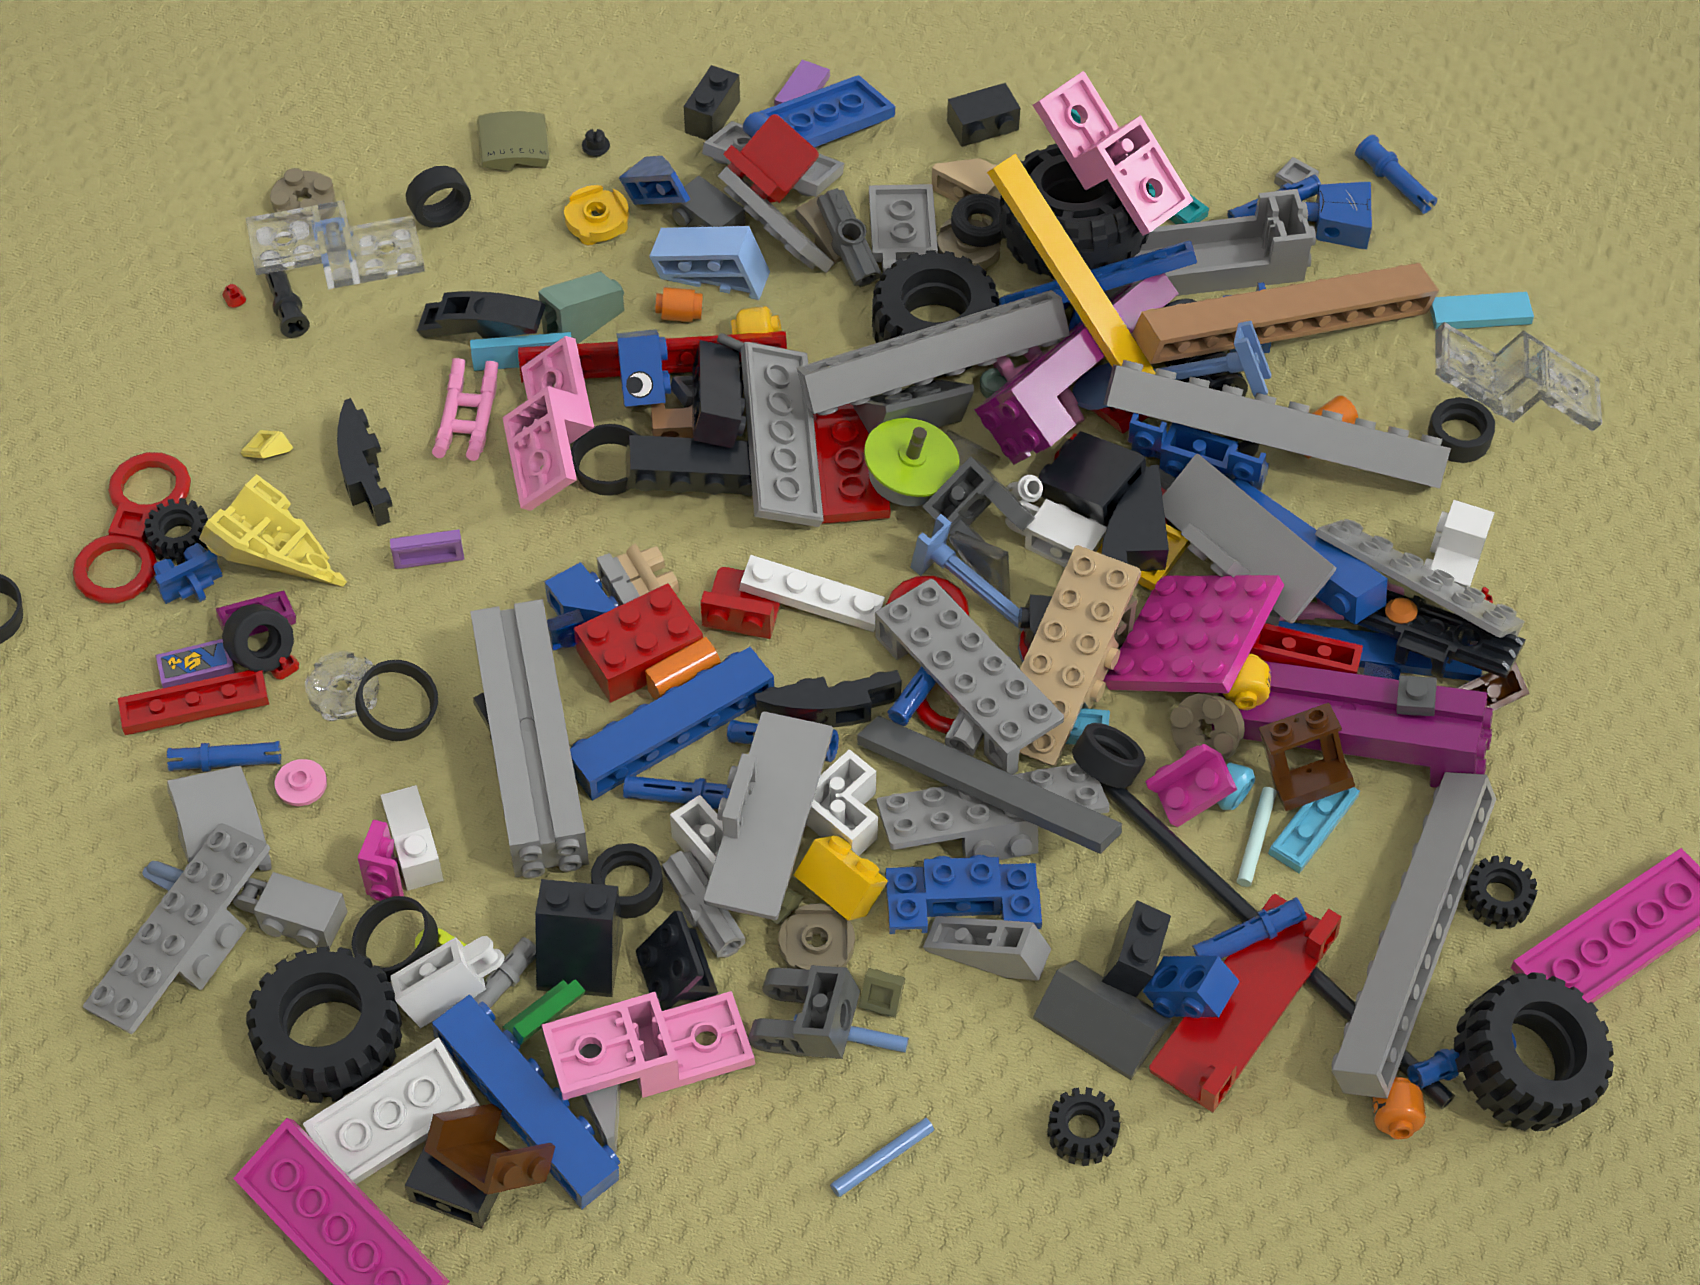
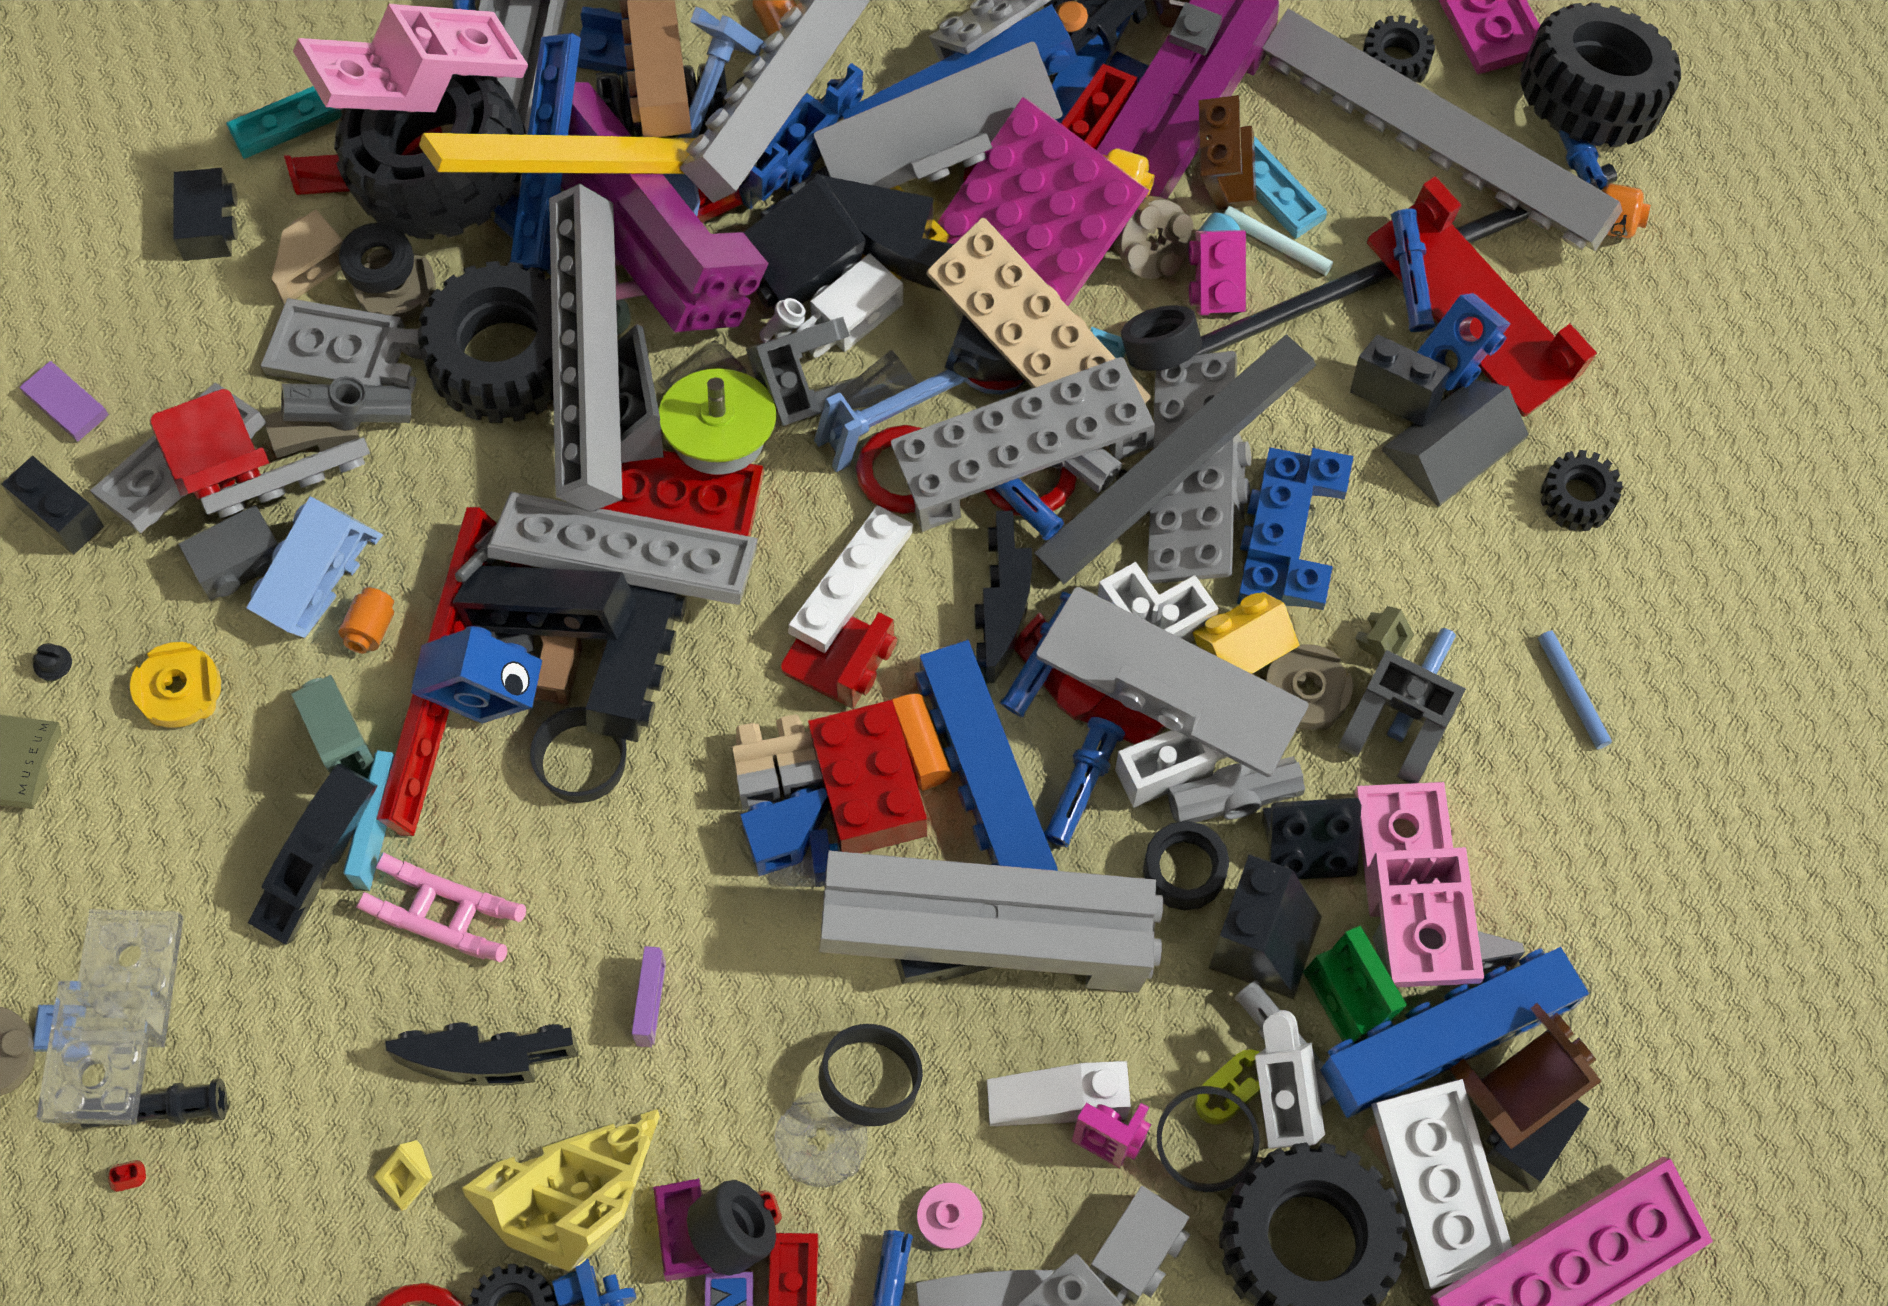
camera: 75 degrees left, 10 degrees up
black tyre [405,166,471,228] -> none
bright pink bracket [503,336,594,511] -> none
blue slope [619,156,690,205] -> none
yellow head [731,306,782,334] -> none
blue hinge [743,75,896,147] -> none
light grey slope [923,916,1051,980] -> none

